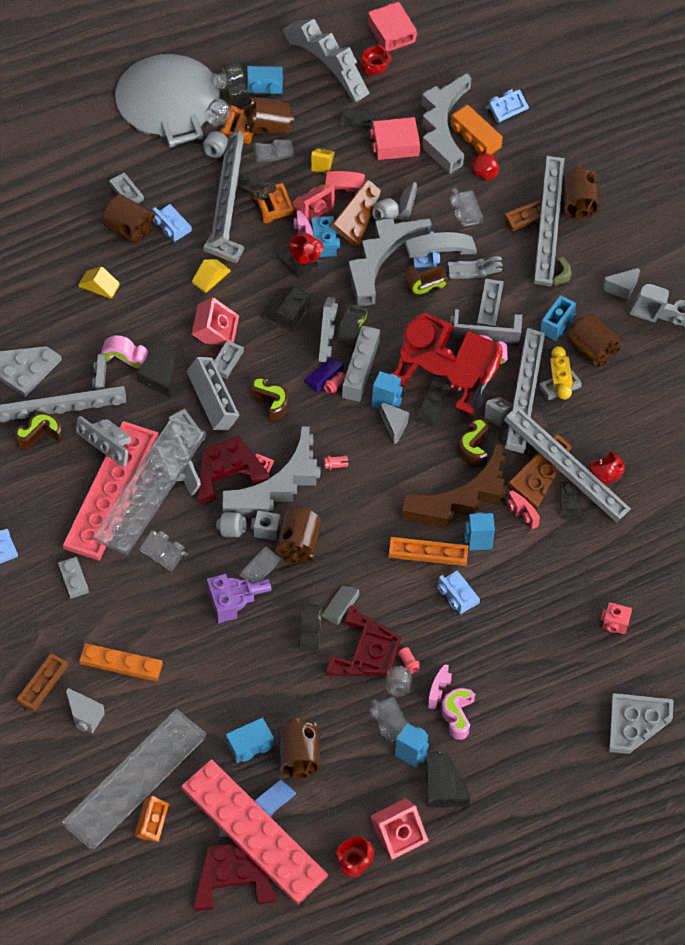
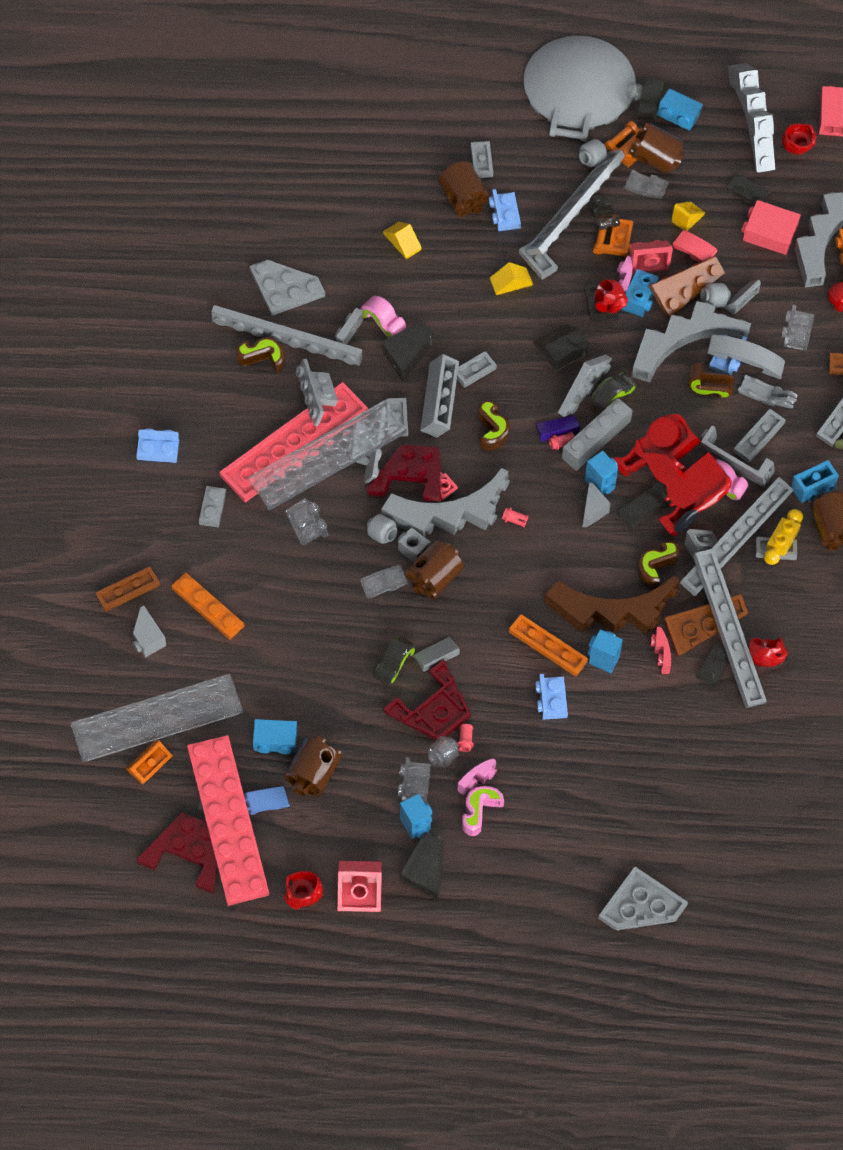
camera: 30 degrees right, 5 degrees up
coral slope [192,297,239,346] -> none
clear head [205,99,230,126] -> none
medium lavender brick [207,574,271,623] -> none
coral brick [600,602,632,634] -> none

